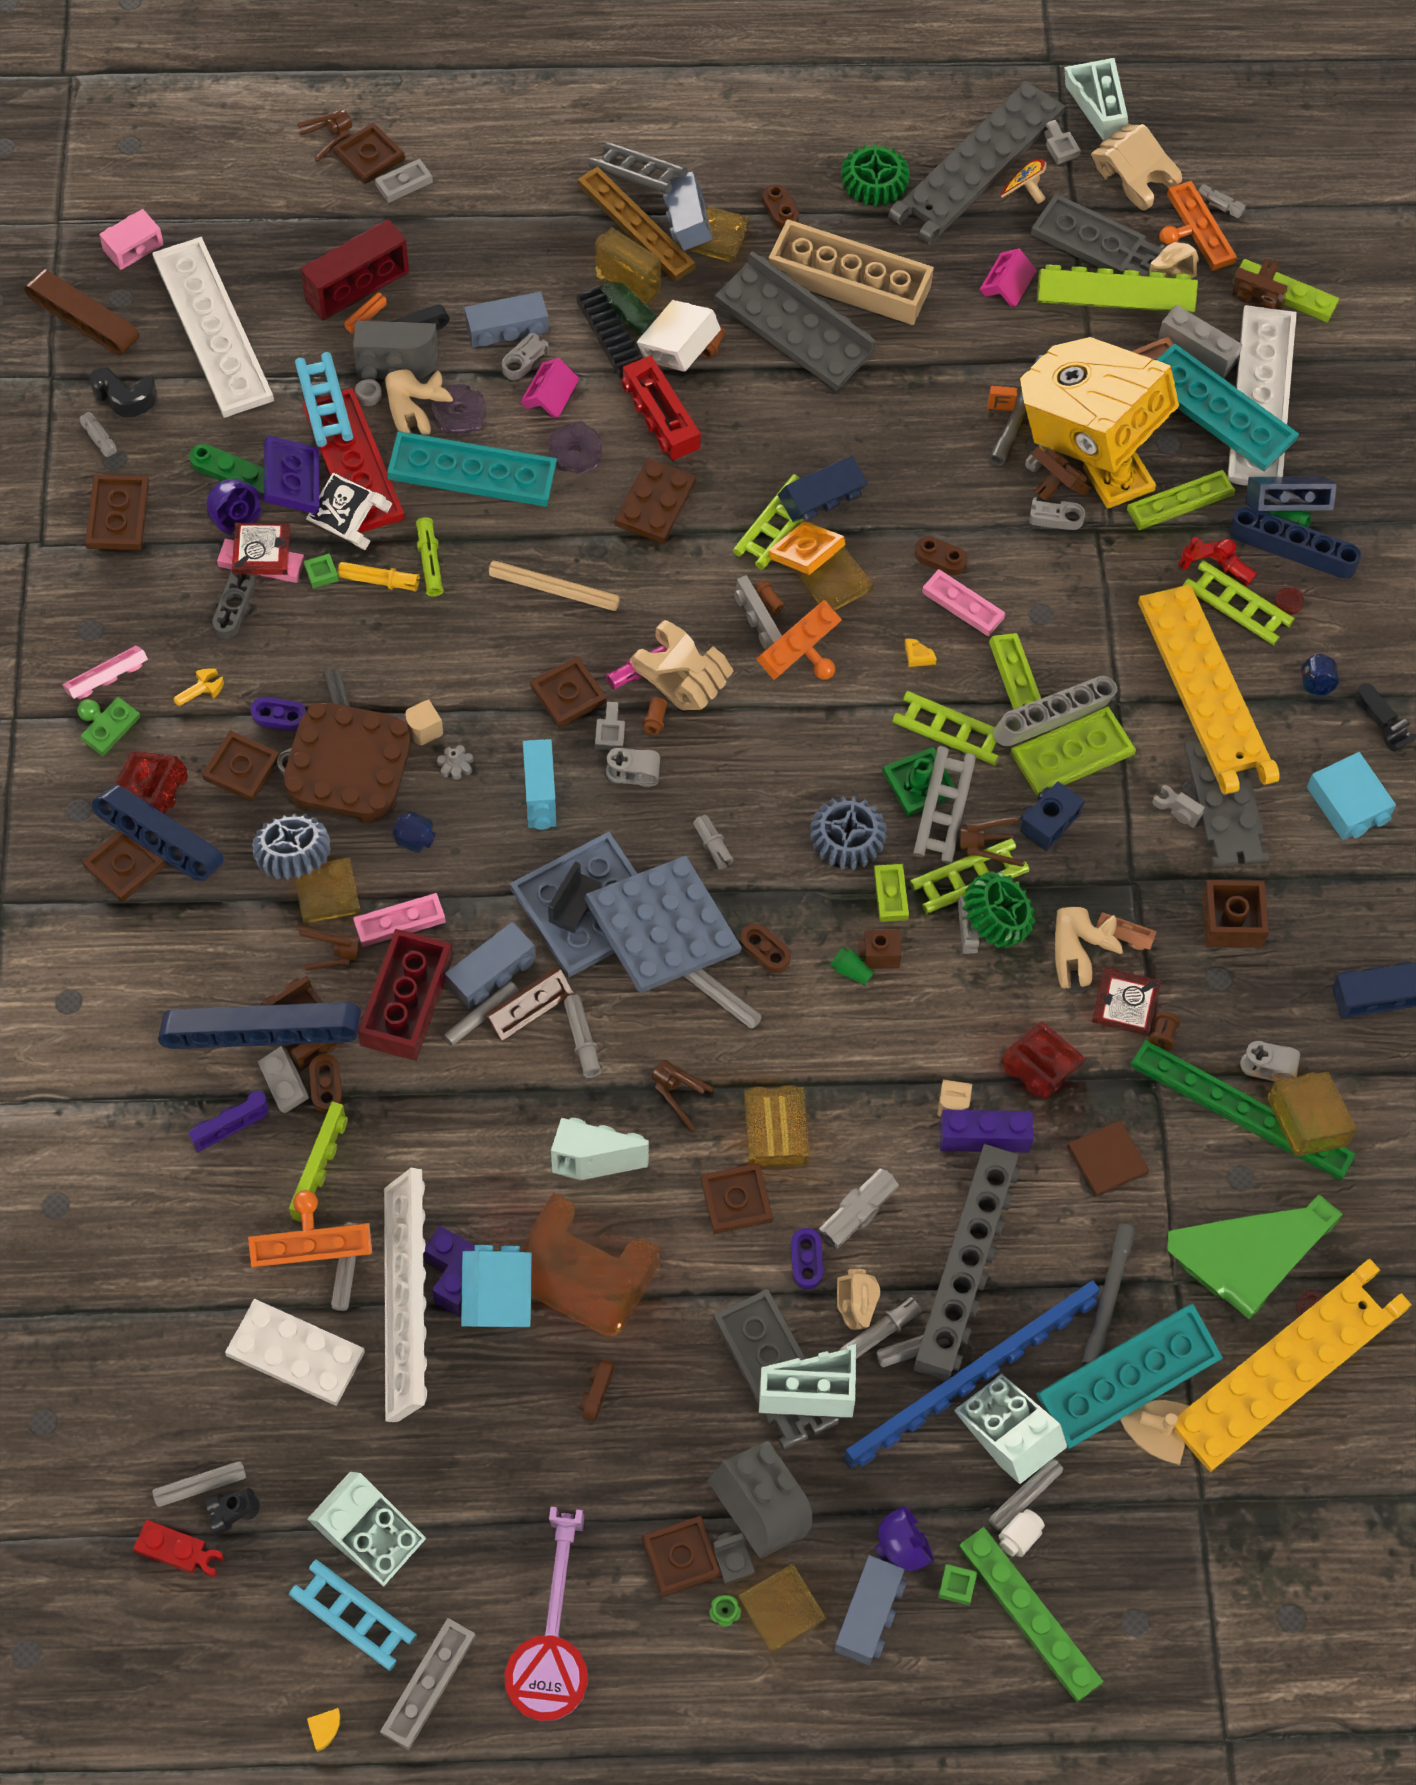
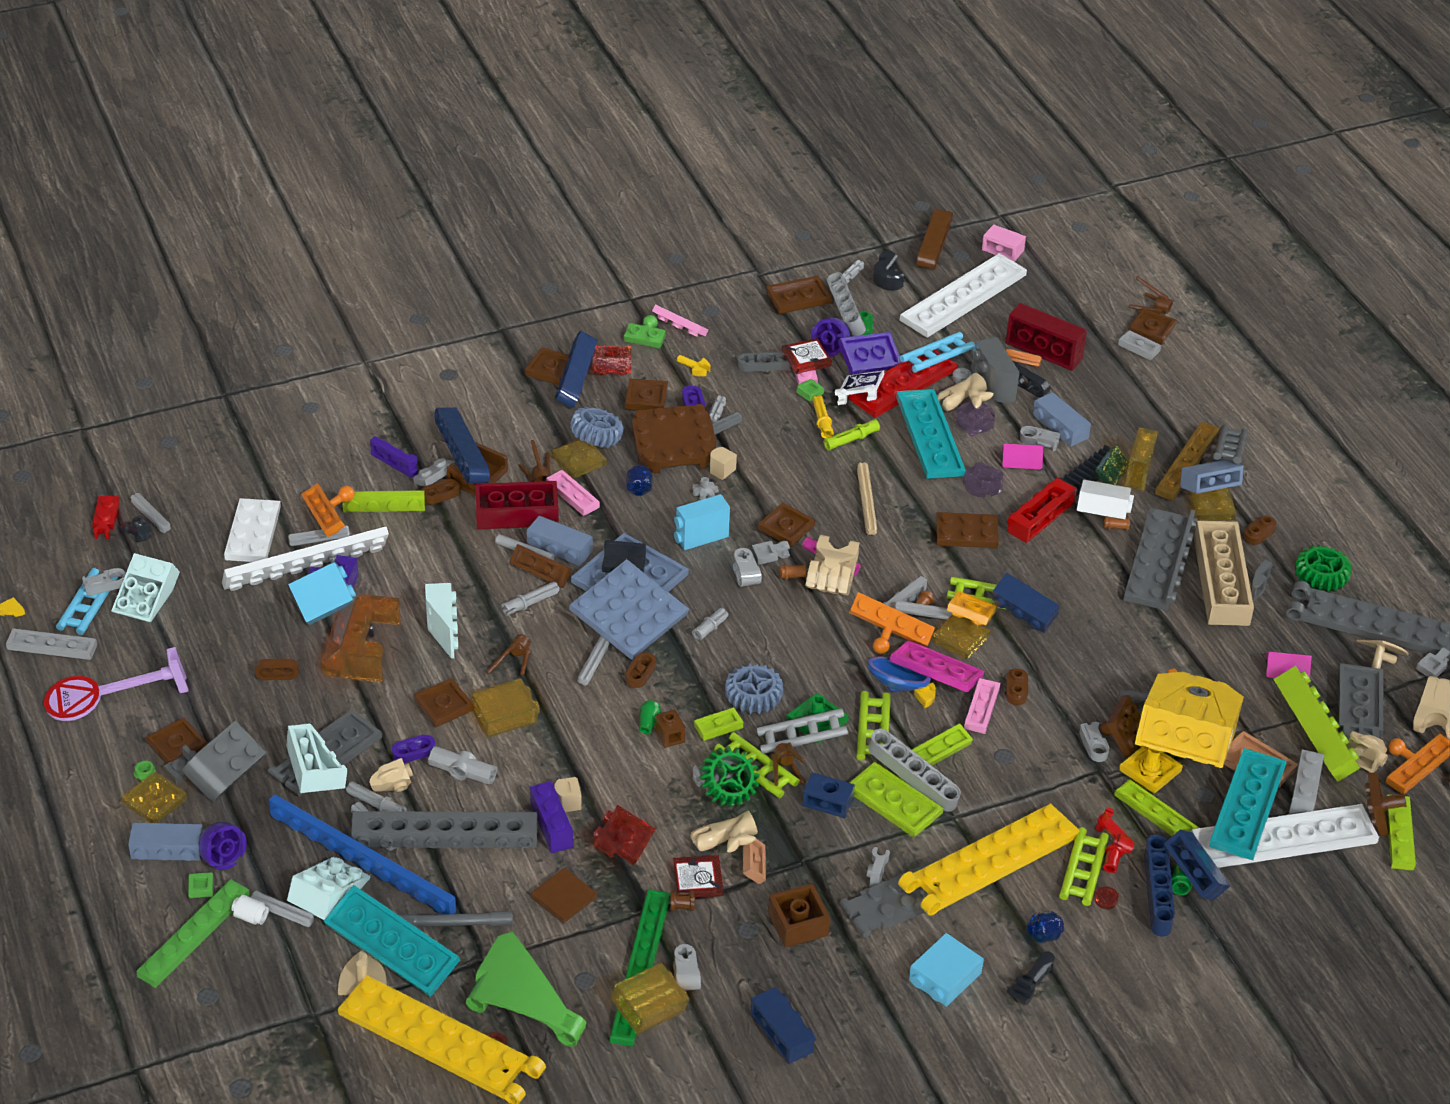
camera: 70 degrees right, 20 degrees down
none -> light grey piece [82,568,126,596]
none -> light grey axle [709,395,726,423]
none -> light grey beam [827,272,866,337]
none -> blue dish [867,657,931,692]
none -> dark pink tile [889,640,985,692]
none -> light grey axle [892,600,952,620]
none -> dark grey slope [1251,559,1272,602]

